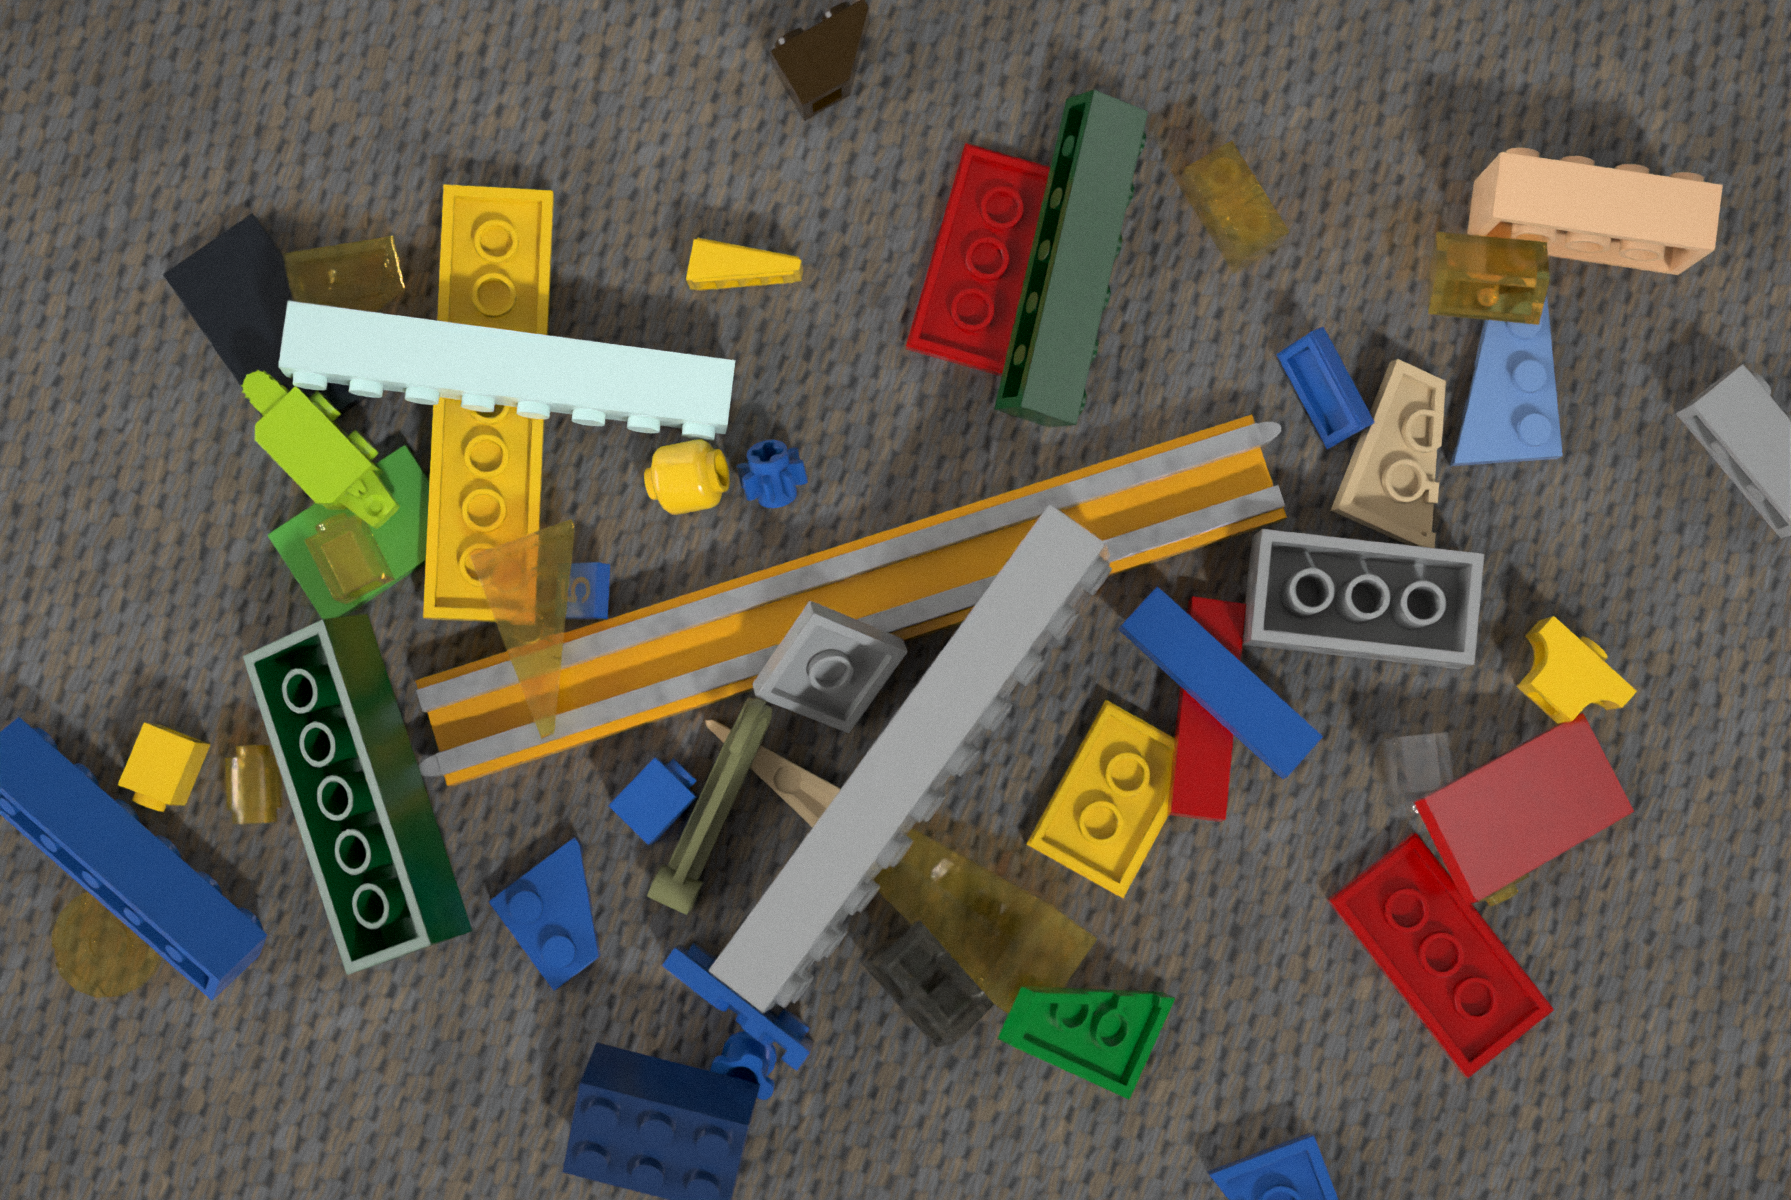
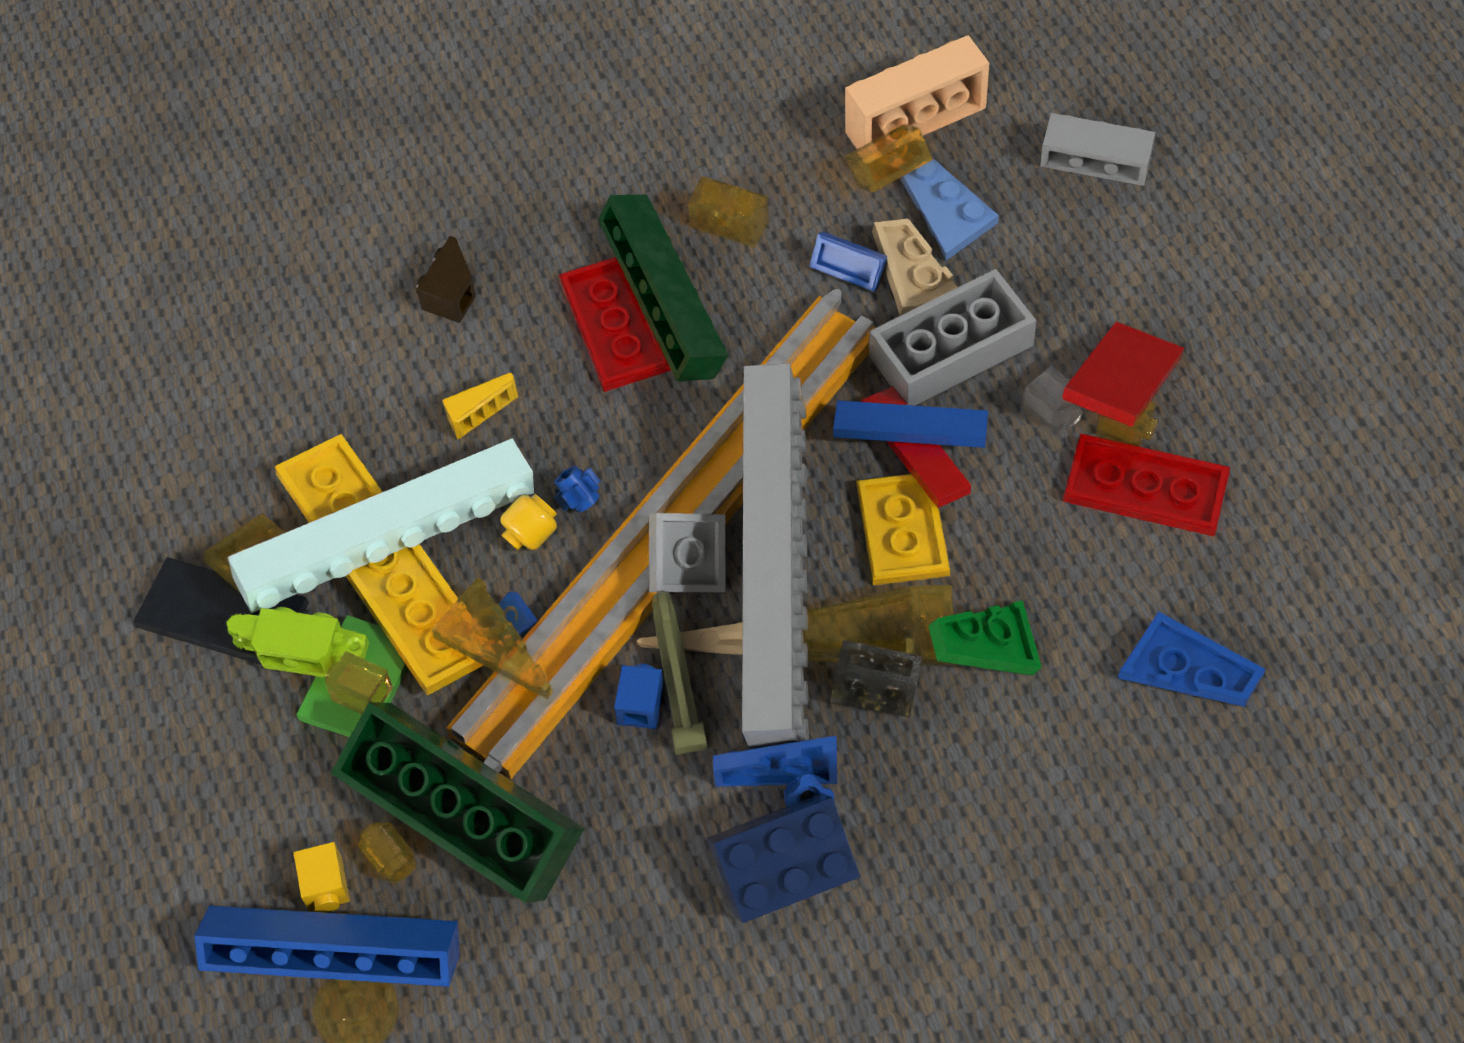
camera: 30 degrees left, 25 degrees down
blue wing [488,837,601,991] -> none
yellow brick [1516,616,1637,724] -> none

